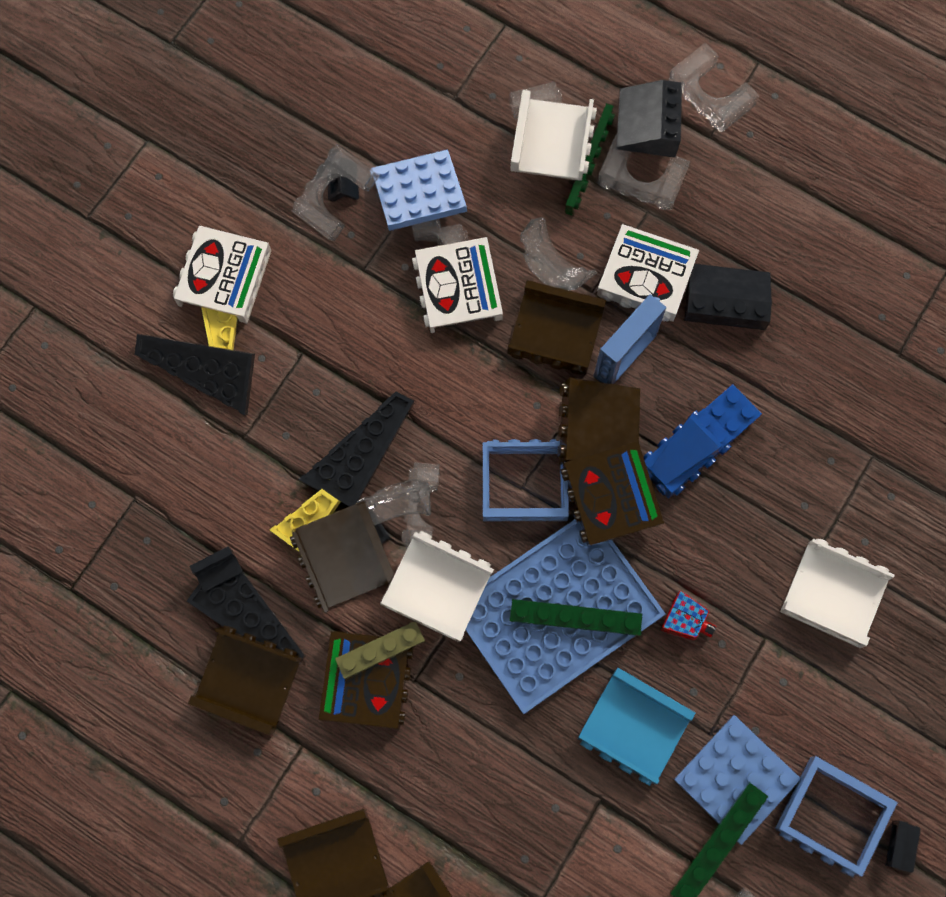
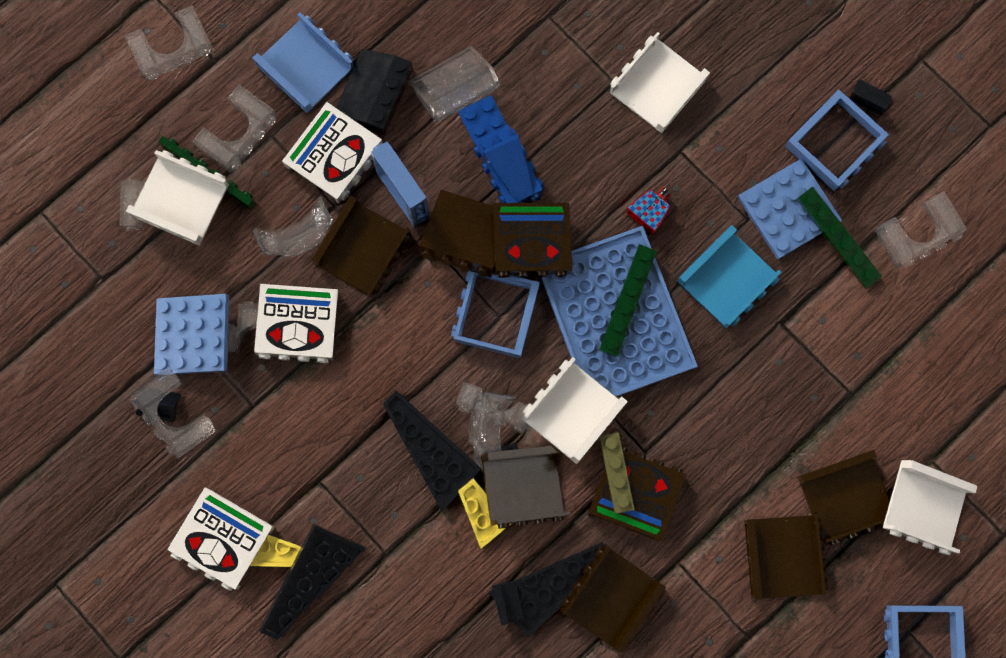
camera: 80 degrees left, 5 degrees up
black slope [616,80,682,158] -> none
none -> medium blue panel [252,13,354,113]
none -> clear slope [408,46,501,122]

